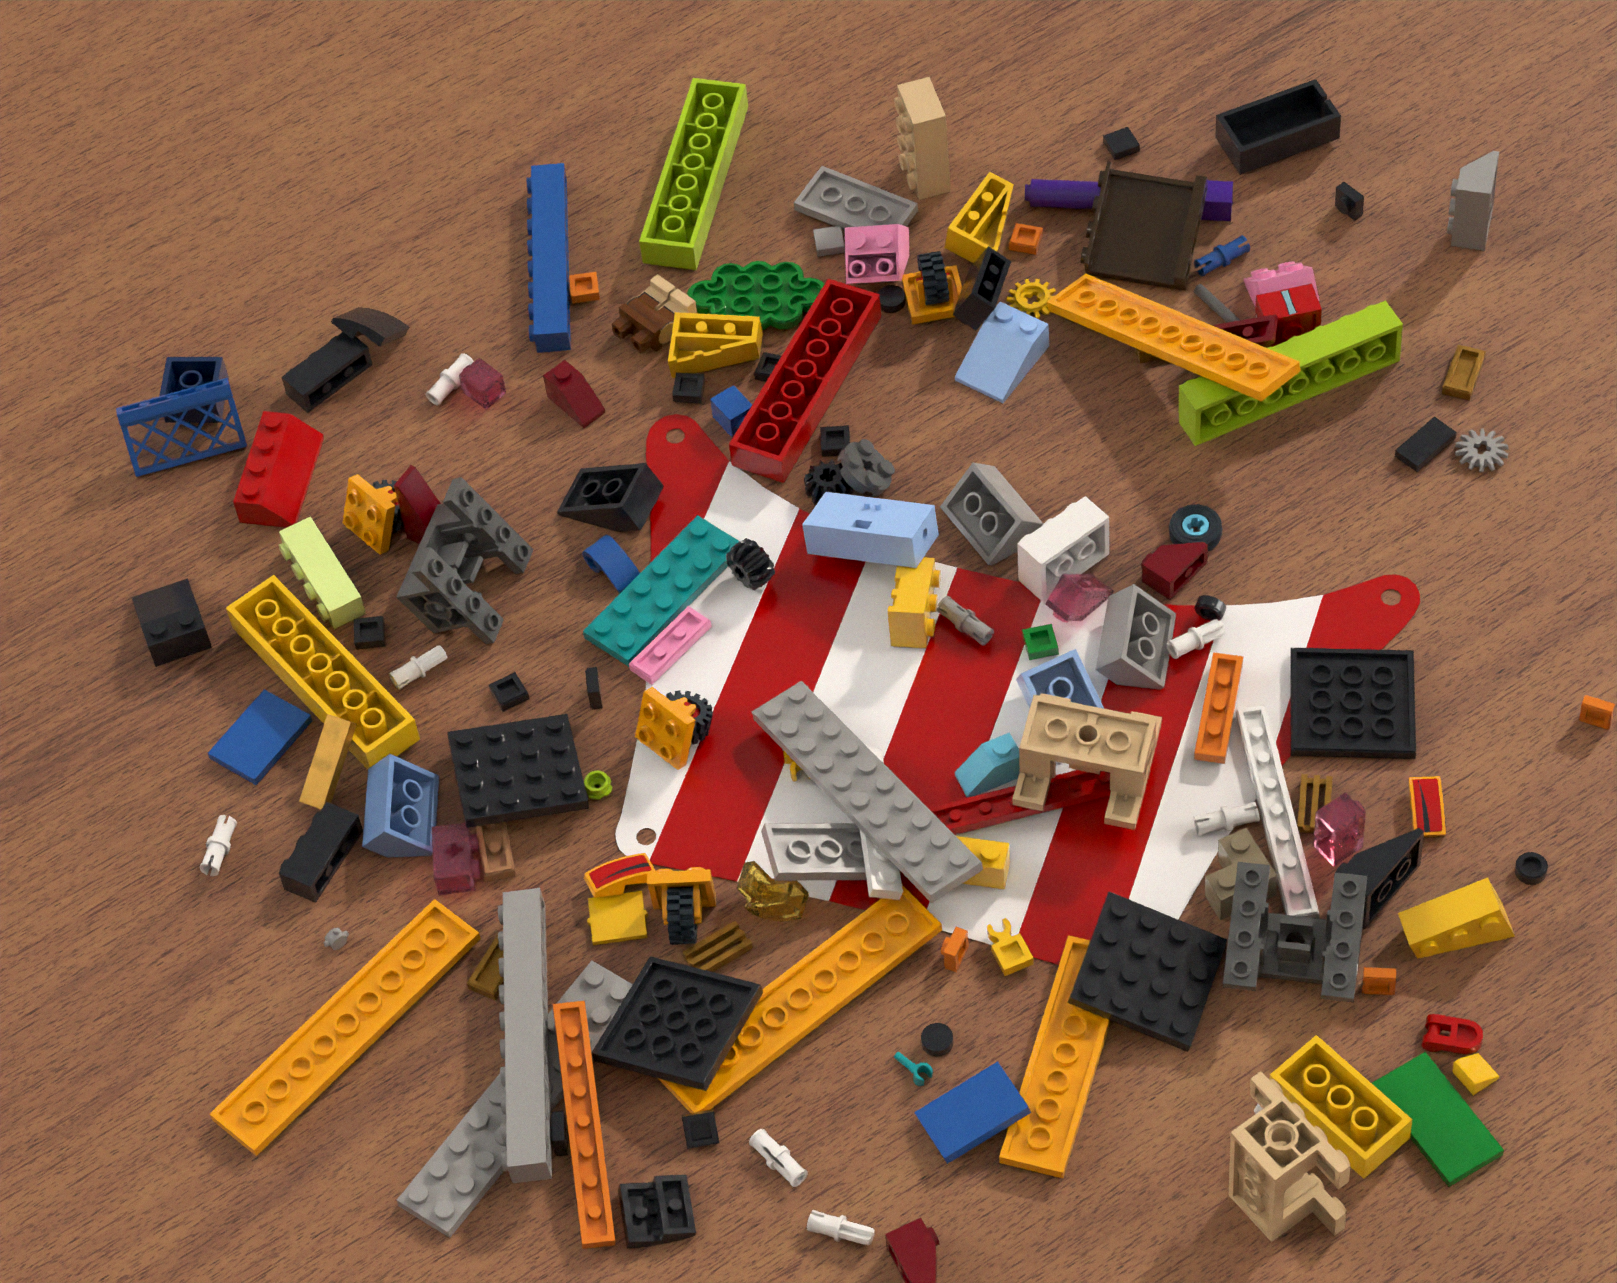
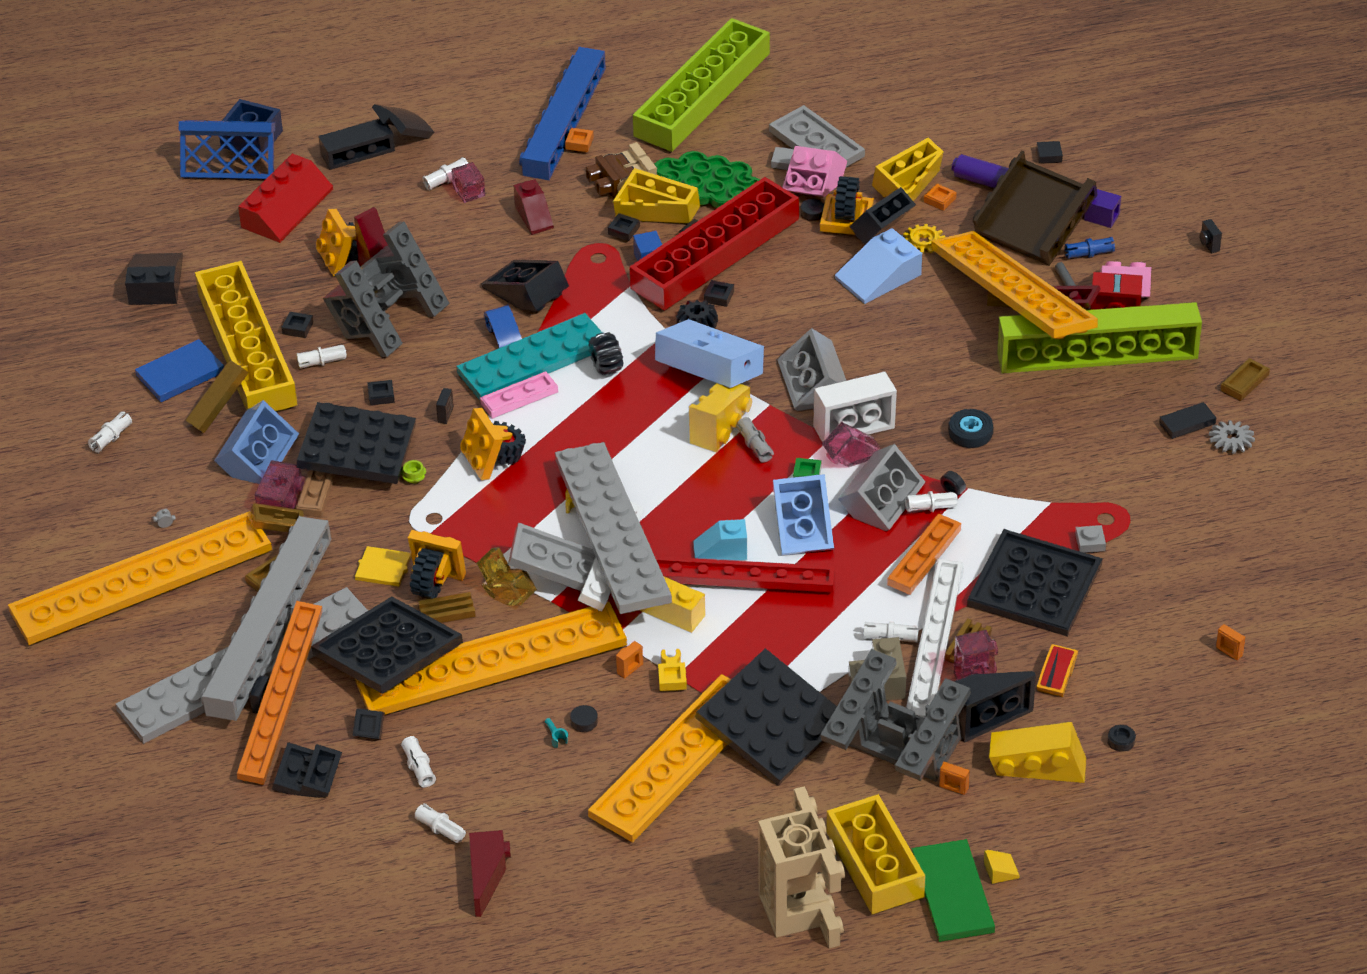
camera: 15 degrees right, 10 degrees down
yellowish green brick [278,517,366,629] -> none
black brick [279,802,363,903] -> none
slope [584,853,655,898] -> none
dark grey plate [838,439,895,496] -> none
tan brick [894,77,951,200] -> none
blue tile [914,1061,1031,1164] -> none
tan piece [1012,693,1162,830] -> none
dark red slope [1141,542,1208,600] -> none
black piece [1215,79,1341,175] -> none
red plate [1422,1014,1483,1054] -> none
light grey slope [1447,151,1499,251] -> none
none -> pearl gold tile [251,503,304,533]
none -> light grey plate [1075,525,1106,553]

